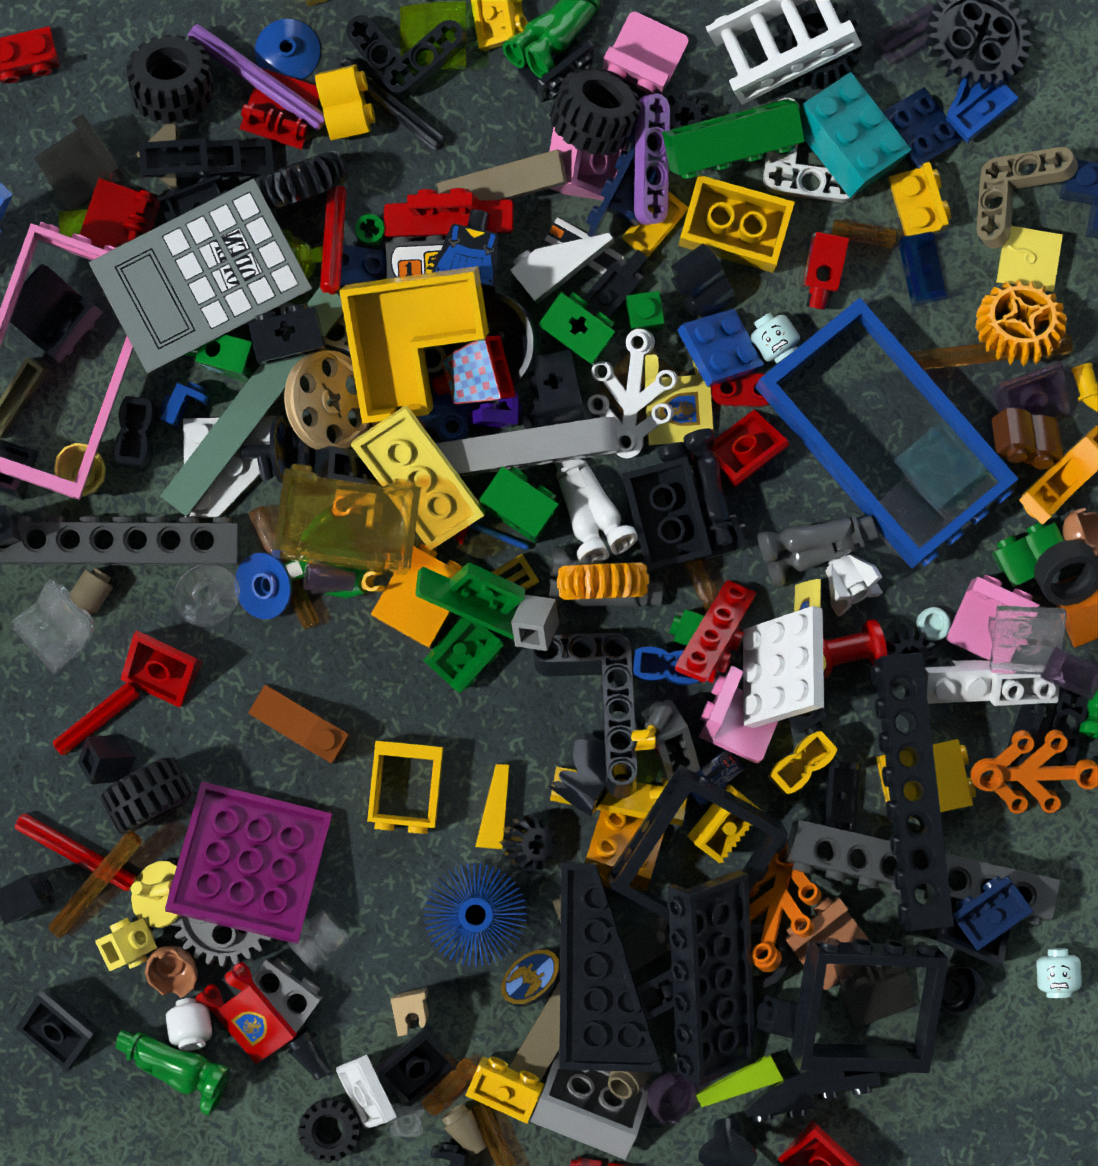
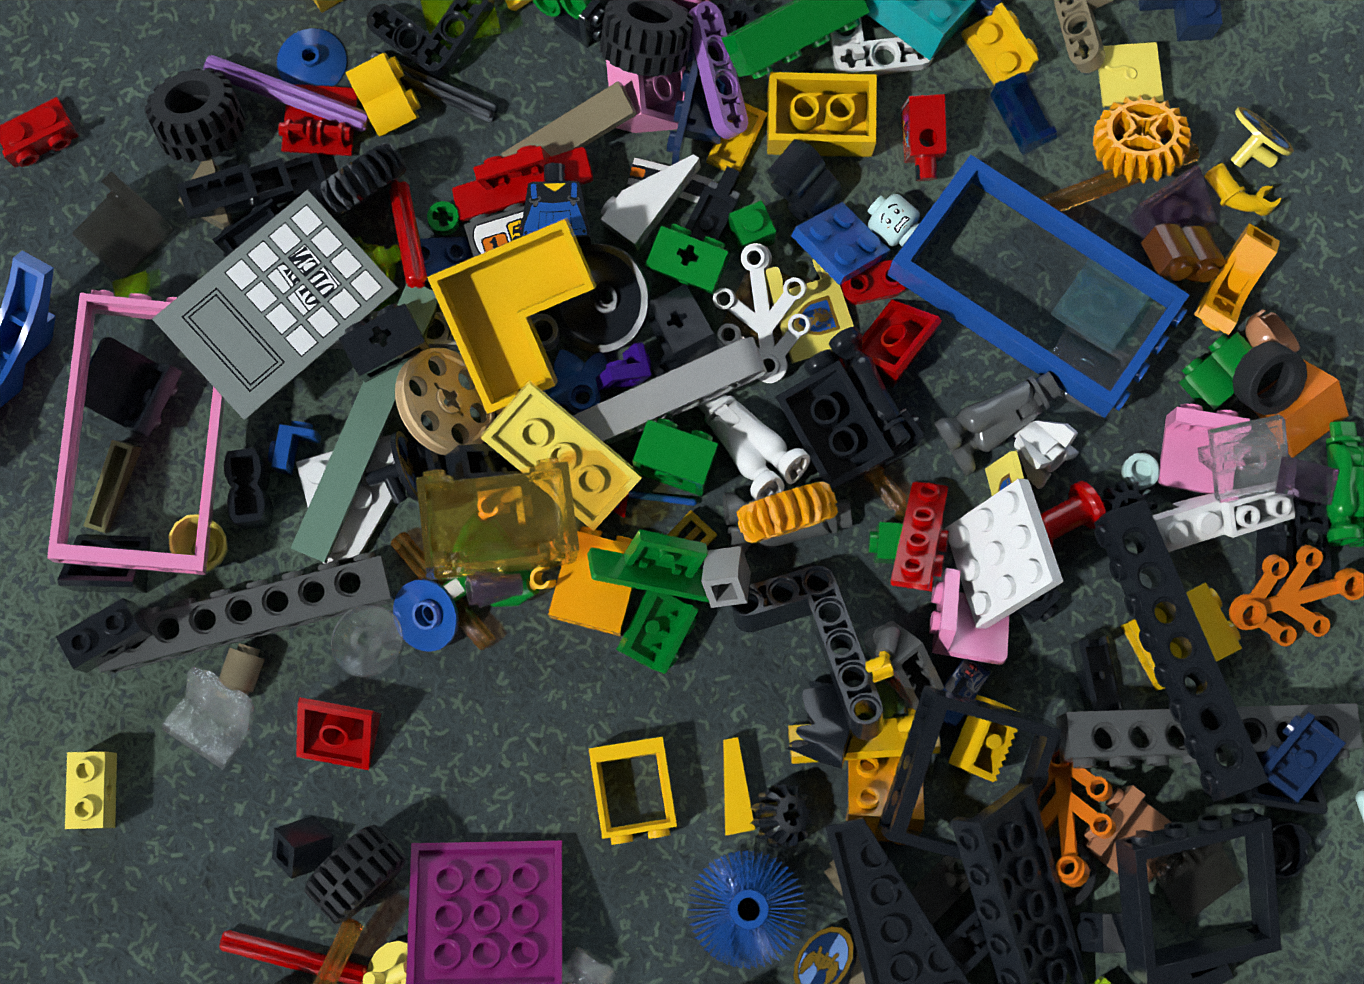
camera: 15 degrees left, 5 degrees down
red axle [53,682,139,755] -> none
red hinge [79,178,161,249] -> none
green torso [185,334,260,383] -> none
dark orange slope [248,685,351,764] -> none
torso [433,335,516,404] -> none
blue brick [632,647,699,686] -> none
yellow brick [768,731,837,794] -> none
clear orange axle [831,219,896,249] -> none

